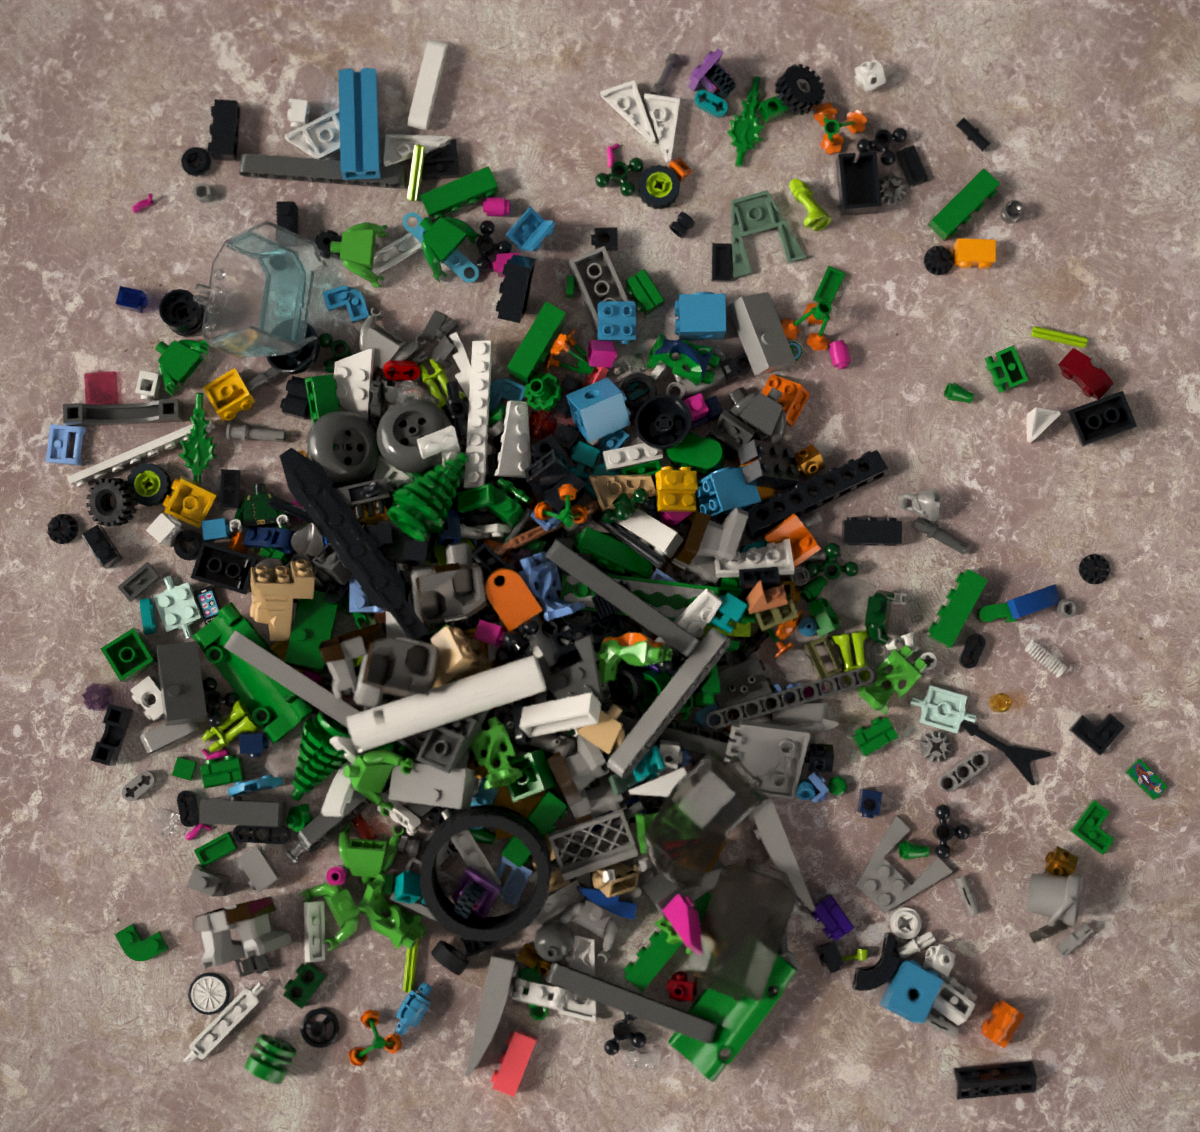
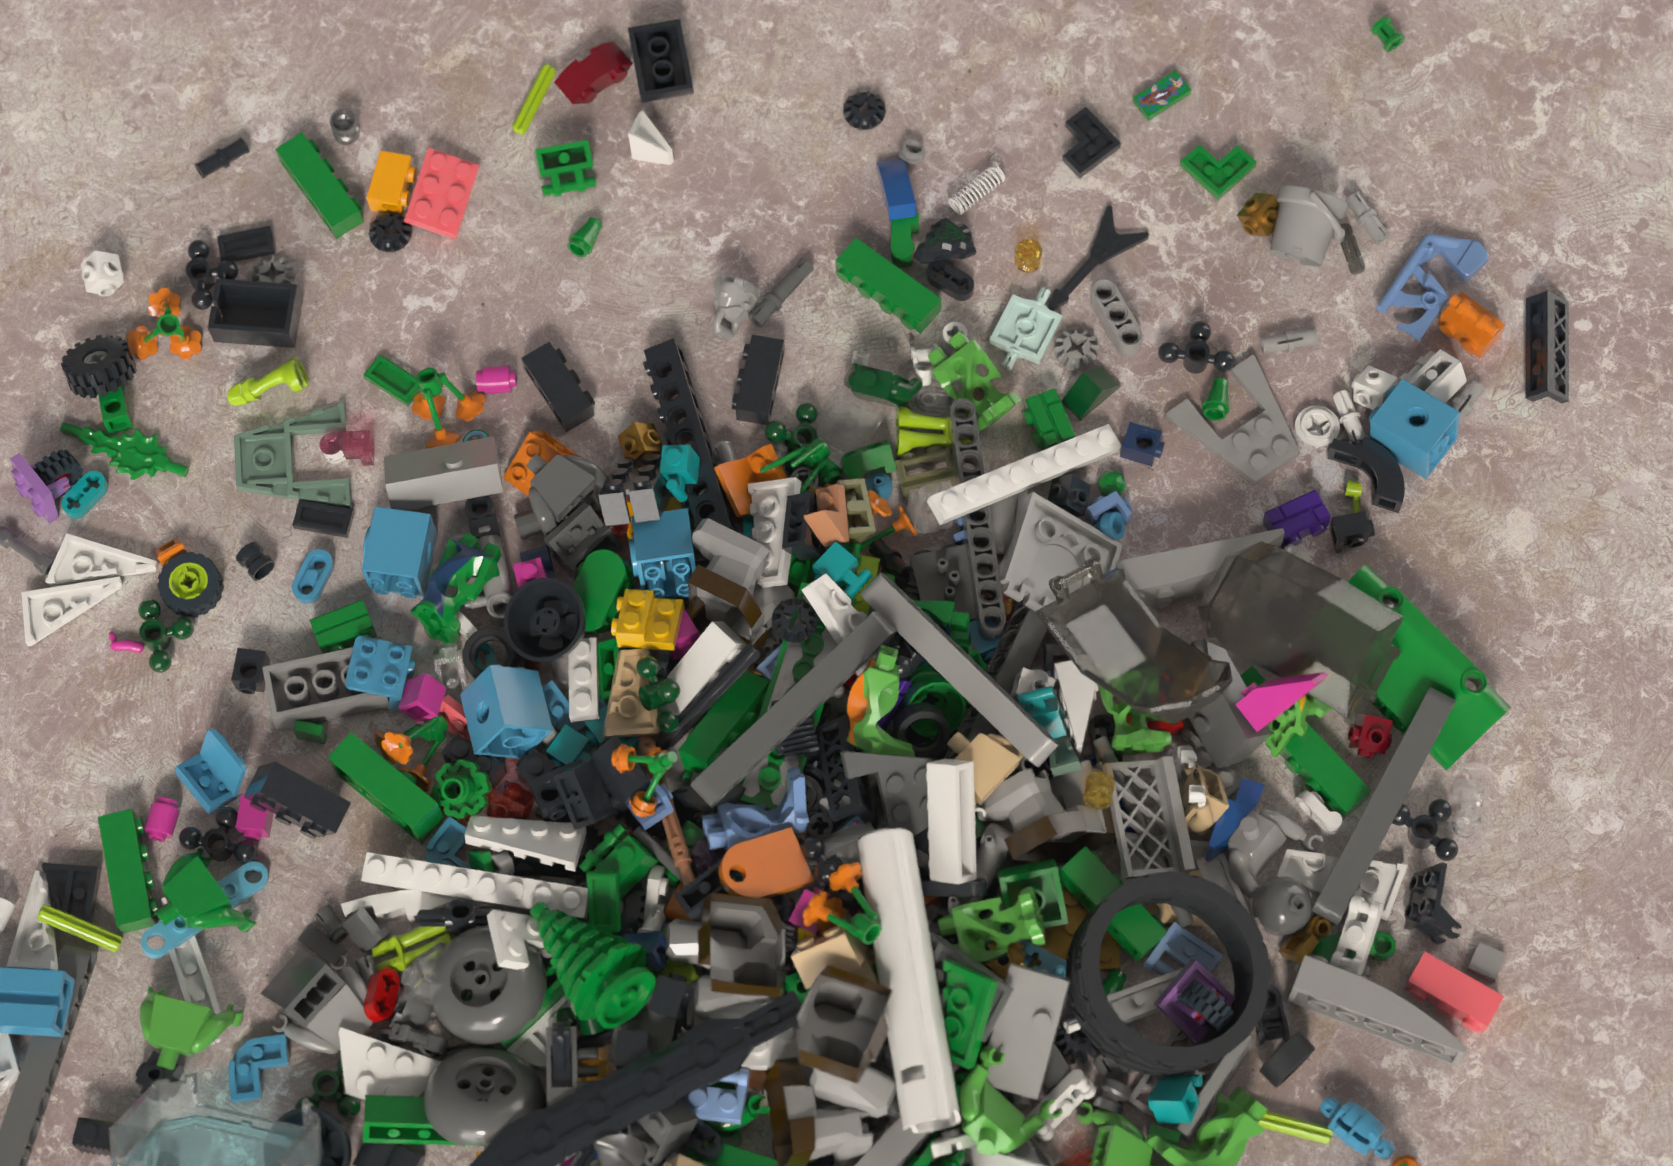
camera: 80 degrees left, 15 degrees down
none -> dark grey brick [260,949,345,1028]
none -> dark azure plate [292,549,334,604]
none -> clear pink leg [319,430,374,466]
none -> coral plate [404,148,479,239]
none -> black brick [521,342,595,432]
none -> teal brick [660,445,700,502]
none -> green plant [760,438,830,494]
none -> black gear [771,597,818,643]
none -> orange plant [803,862,881,944]
none -> black rock [913,217,977,264]
none -> white plate [927,424,1122,525]
none -> green wing [943,960,999,1069]
none -> dark green slope [1061,366,1121,421]
none -> clear yellow wheel [1083,772,1115,809]
none -> white plate [1295,790,1342,837]
none -> medium blue piece [1376,234,1489,341]
none -> black plate [1404,862,1462,944]
none -> light grey tile [1466,942,1506,982]

